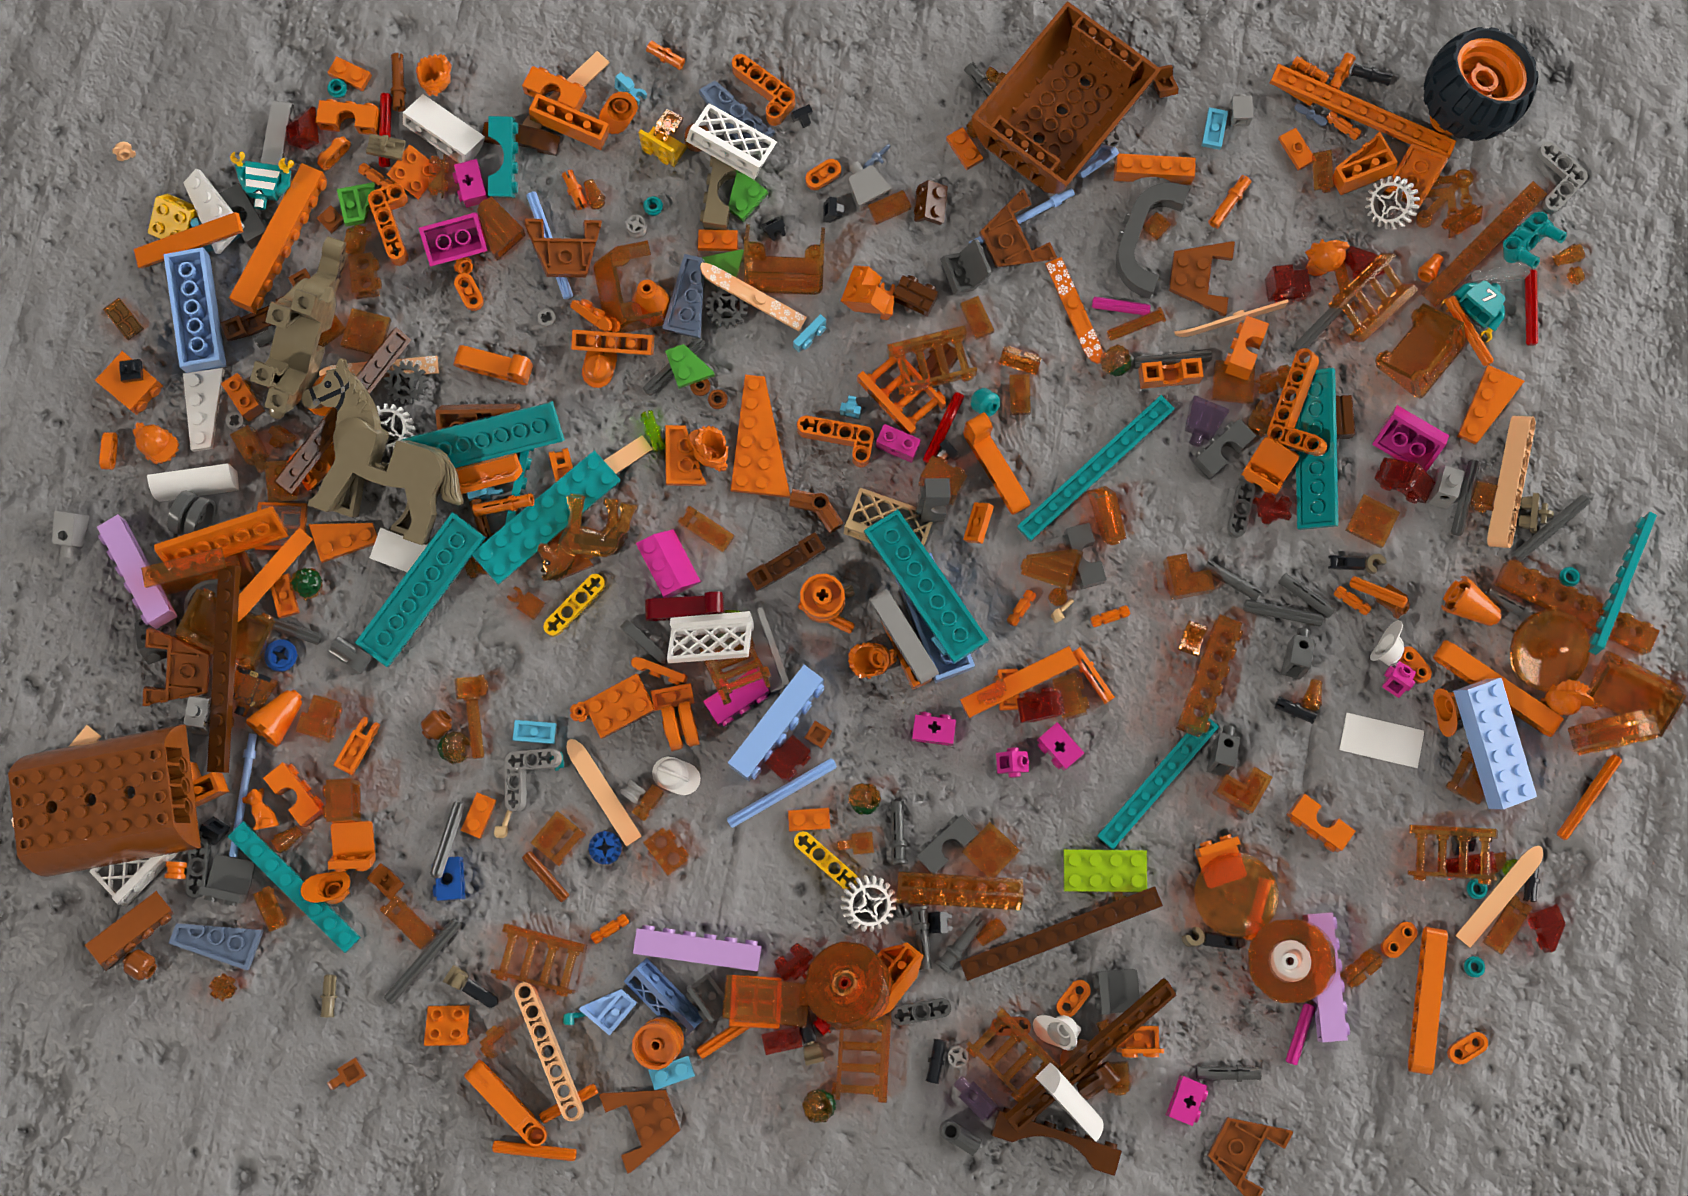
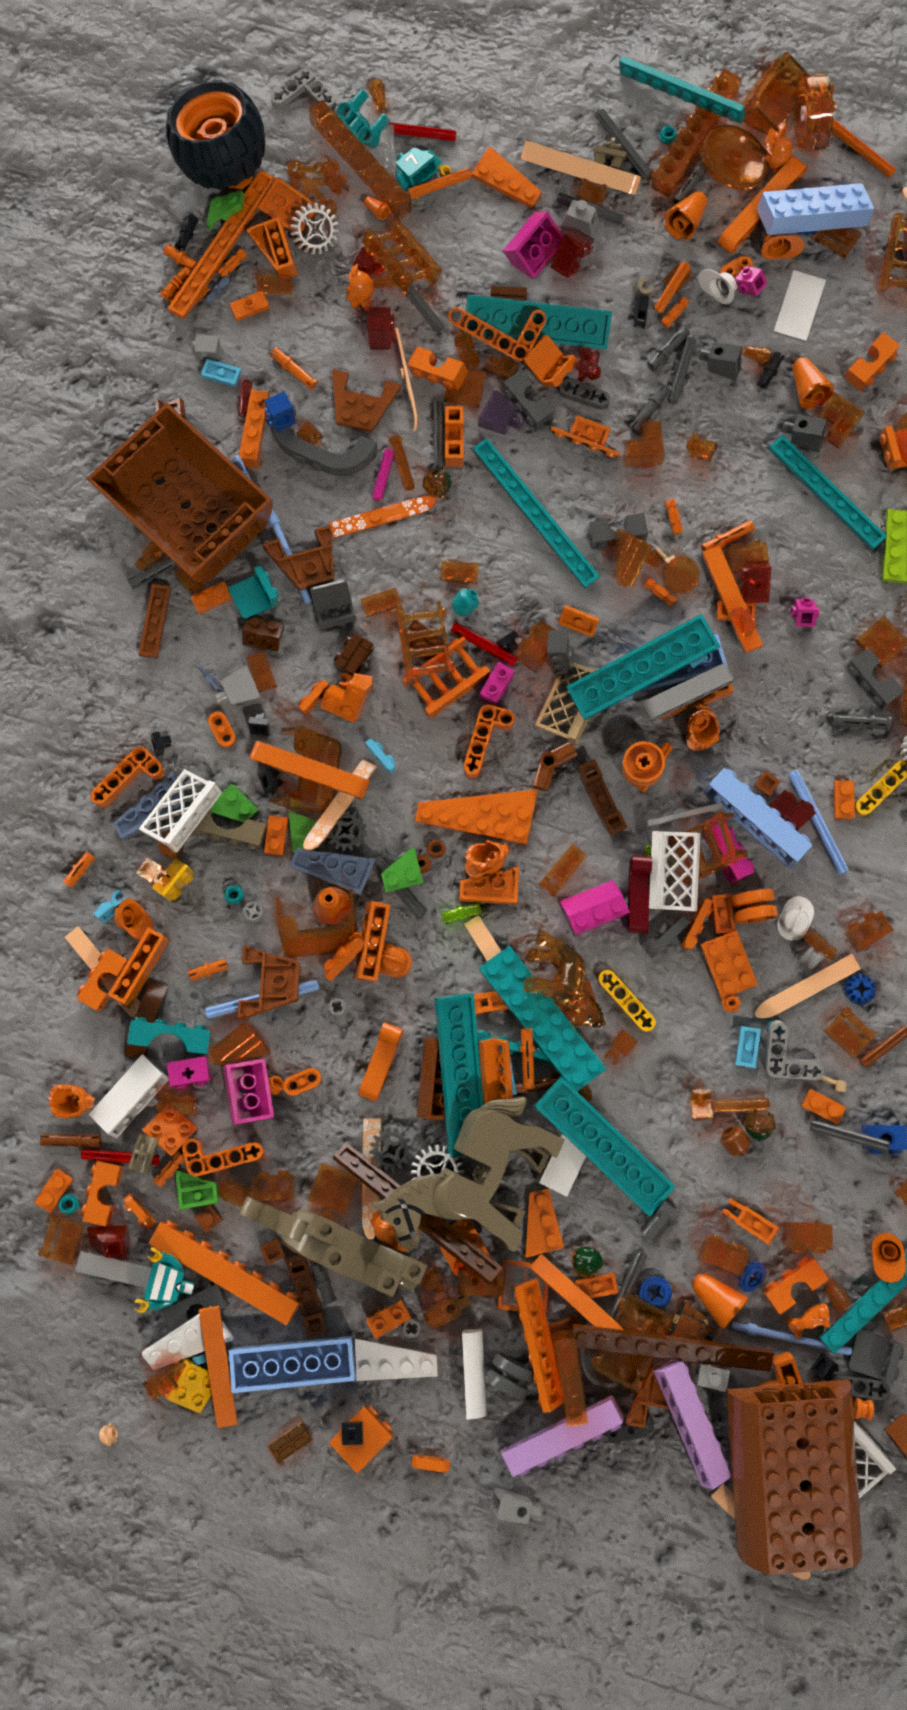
camera: 80 degrees left, 0 degrees up
orange hair [132,422,179,465] -> none
orange bracket [328,821,376,872] -> none
dark orange bracket [367,863,405,900] -> none
clear orange cone [584,179,606,210] -> none
clear orange plate [837,832,874,855] -> none
medium azure plate [840,395,861,419] -> none
clear orange piece [848,783,881,815] -> none
dark pink brick [912,712,956,746] -> none
orange beam [963,412,1031,515] -> none
clear orange hinge [999,345,1042,375] -> none
dark pink brick [1037,722,1084,771] -> none
clear orange slope [1087,486,1127,545] -> none
clear orange brick [1176,614,1243,738] -> none
clear orange plate [1345,494,1400,548] -> none
clear orange windscreen [1375,303,1466,399] -> none
clear orange plate [1567,266,1585,285] -> none
none -> clear orange plate [38,1215,85,1265]
none -> dark orange plate [138,584,171,659]
none -> clear orange bracket [142,1359,186,1401]
none -> bright green wing [206,190,245,230]
none -> teal bracket [228,566,279,619]
none -> clear red axle [238,379,252,417]
none -> orange beam [249,741,370,799]
none -> blue brick [264,391,296,432]
none -> orange plate [299,679,330,716]
none -> orange bracket [551,415,621,458]
none -> lavender brick [653,1360,732,1489]
none -> clear orange tile [663,556,700,594]
none -> blue gear [738,1261,766,1292]
none -> orange cone [792,358,834,410]

